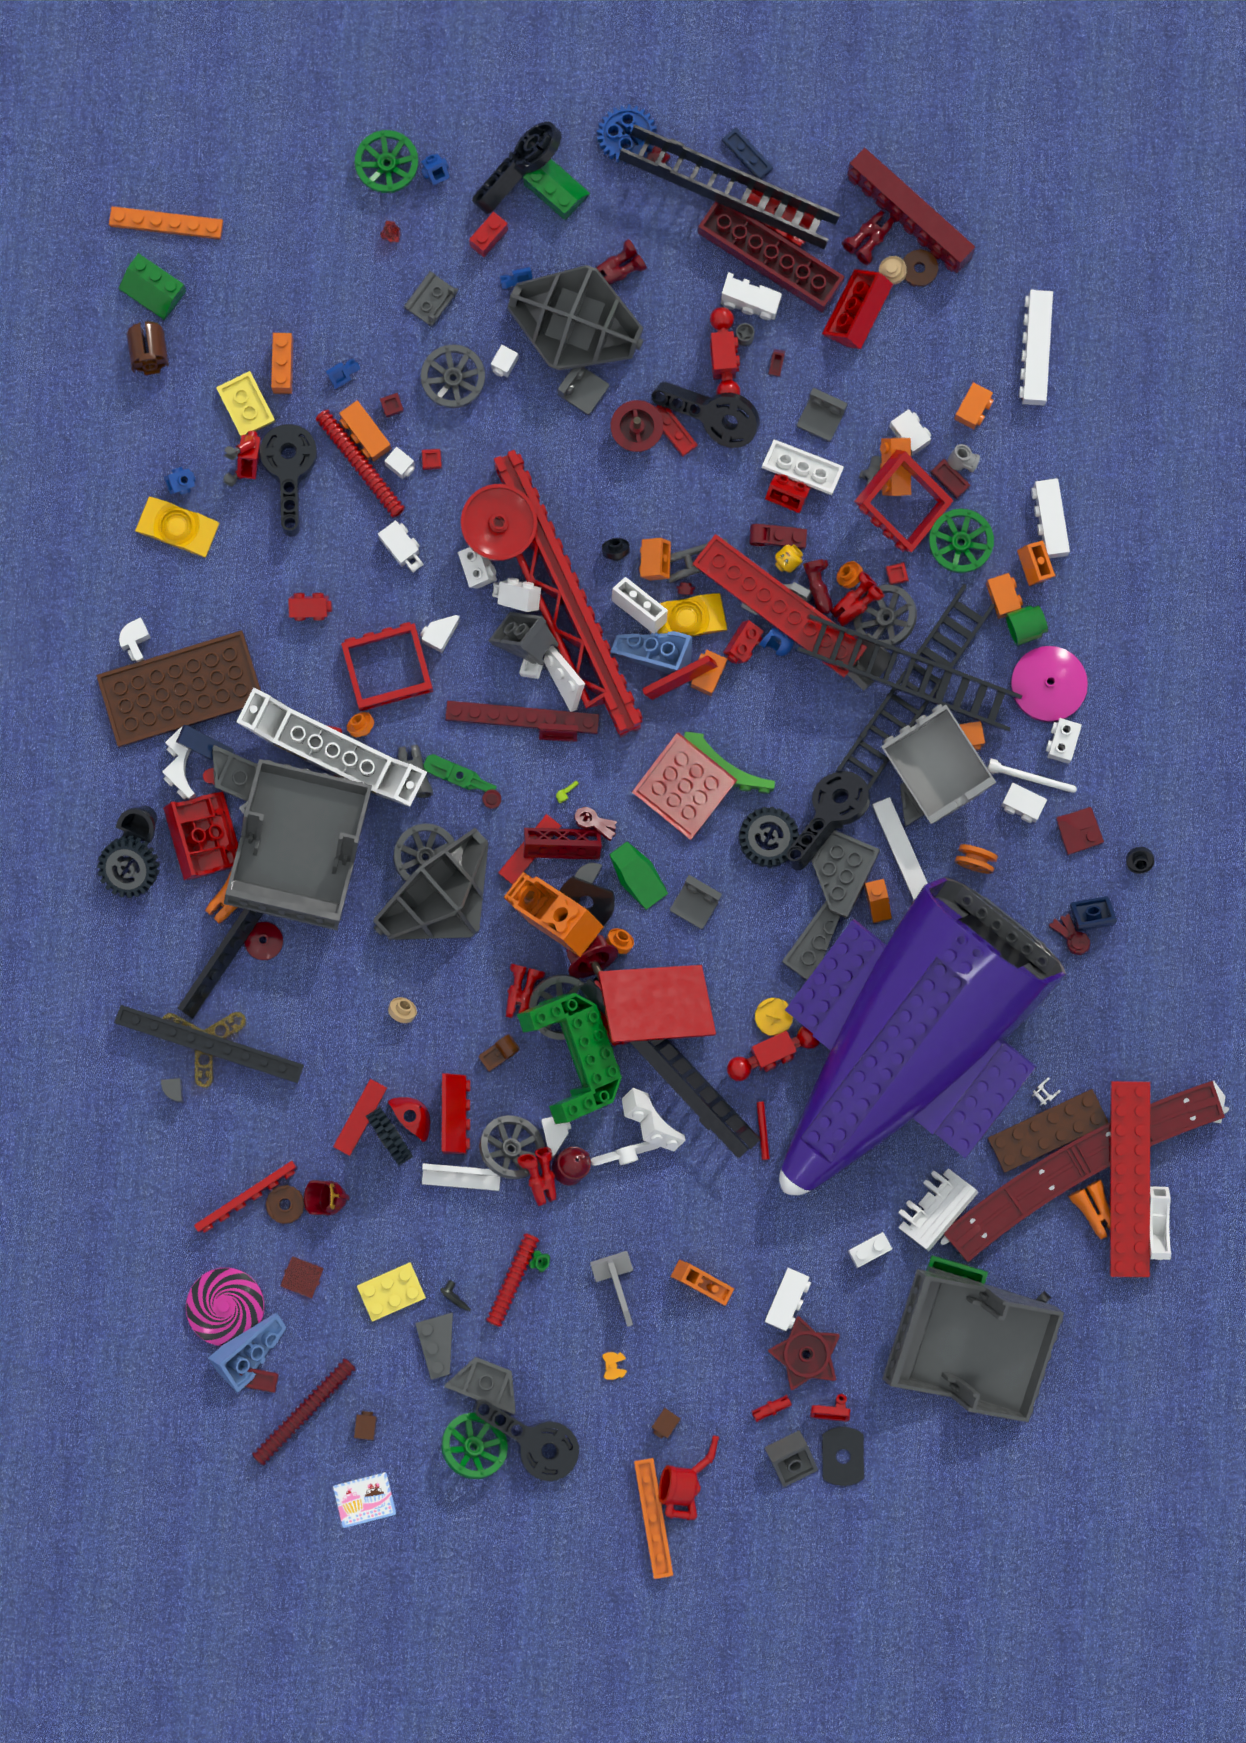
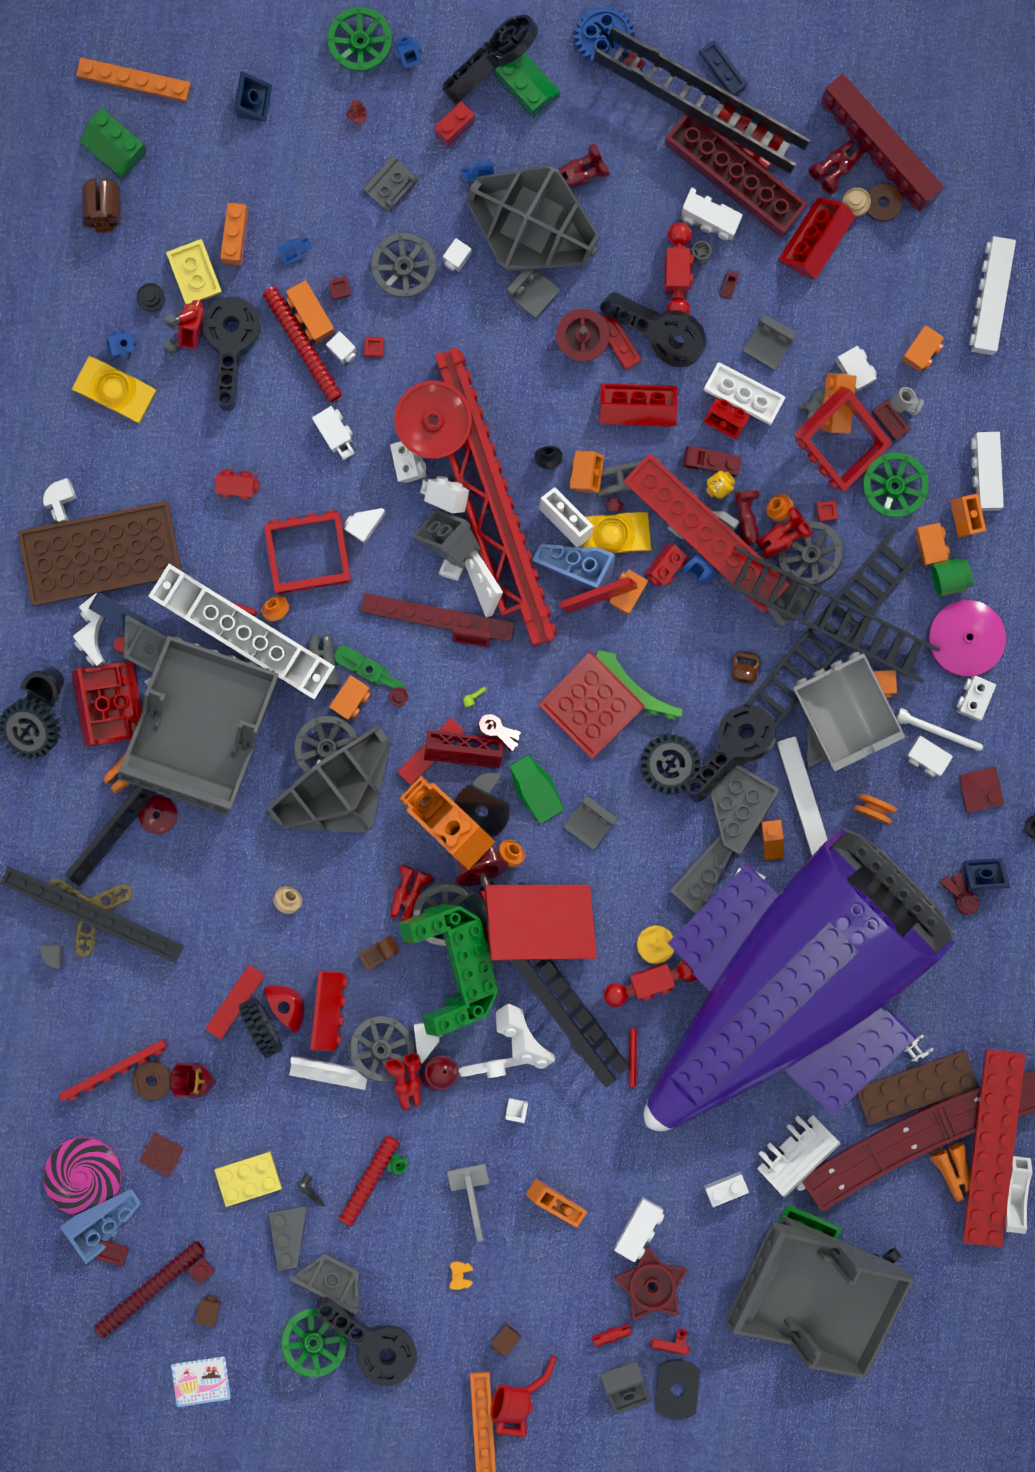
camera: 10 degrees right, 5 degrees up
none -> black plate [137,283,165,312]
none -> dark red plate [187,1256,215,1285]
none -> dark blue slope [234,71,272,121]
none -> orange brick [329,675,371,721]
none -> white panel [505,1098,528,1123]
none -> red slope [600,383,678,427]
none -> reddish brown piece [731,651,761,684]

